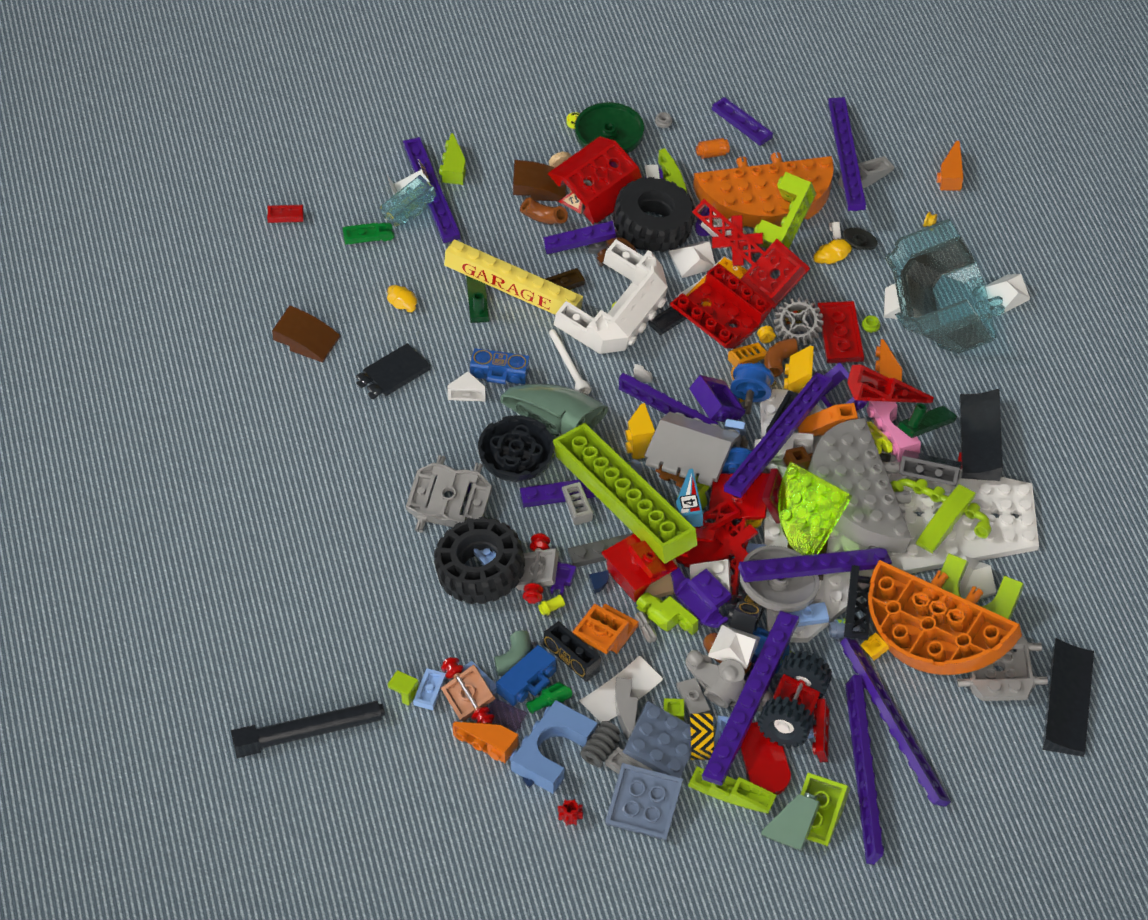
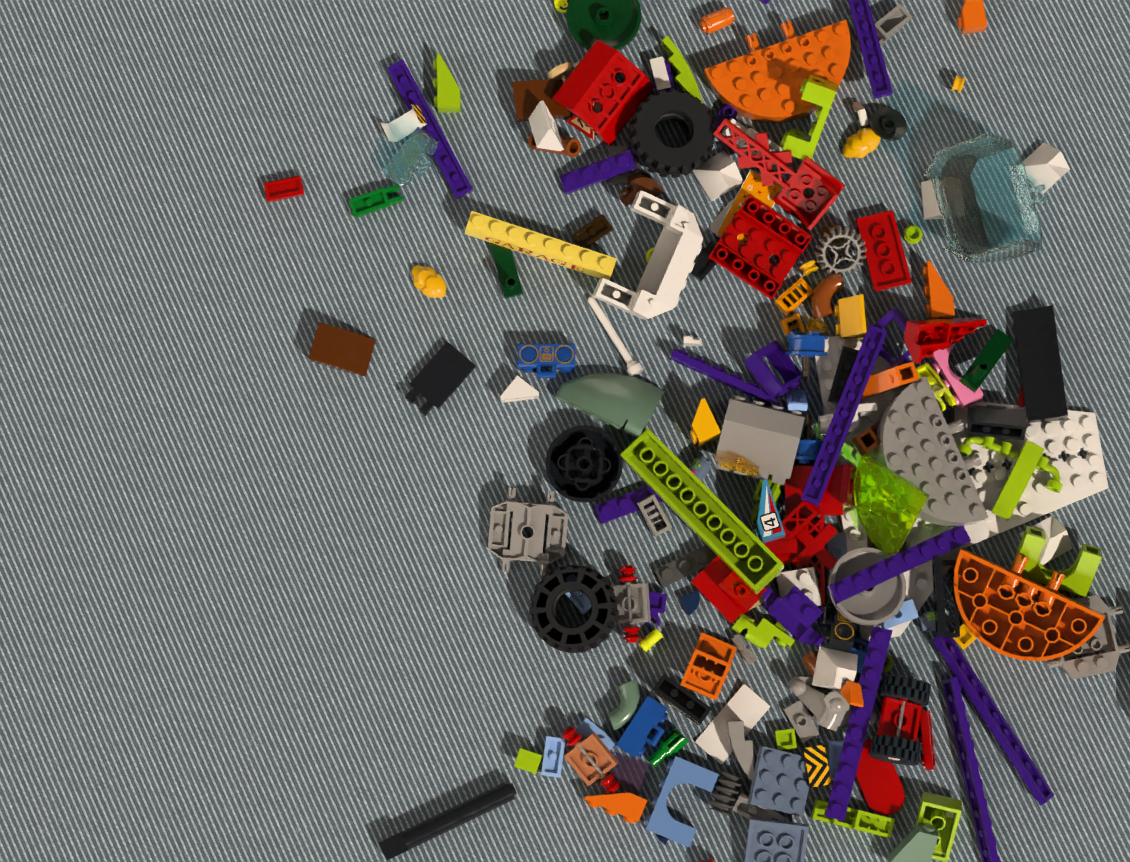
camera: 10 degrees left, 30 degrees up
none -> white slope [528,100,564,151]
none -> clear yellow plate [720,458,760,476]
none -> orange slope [840,681,864,707]

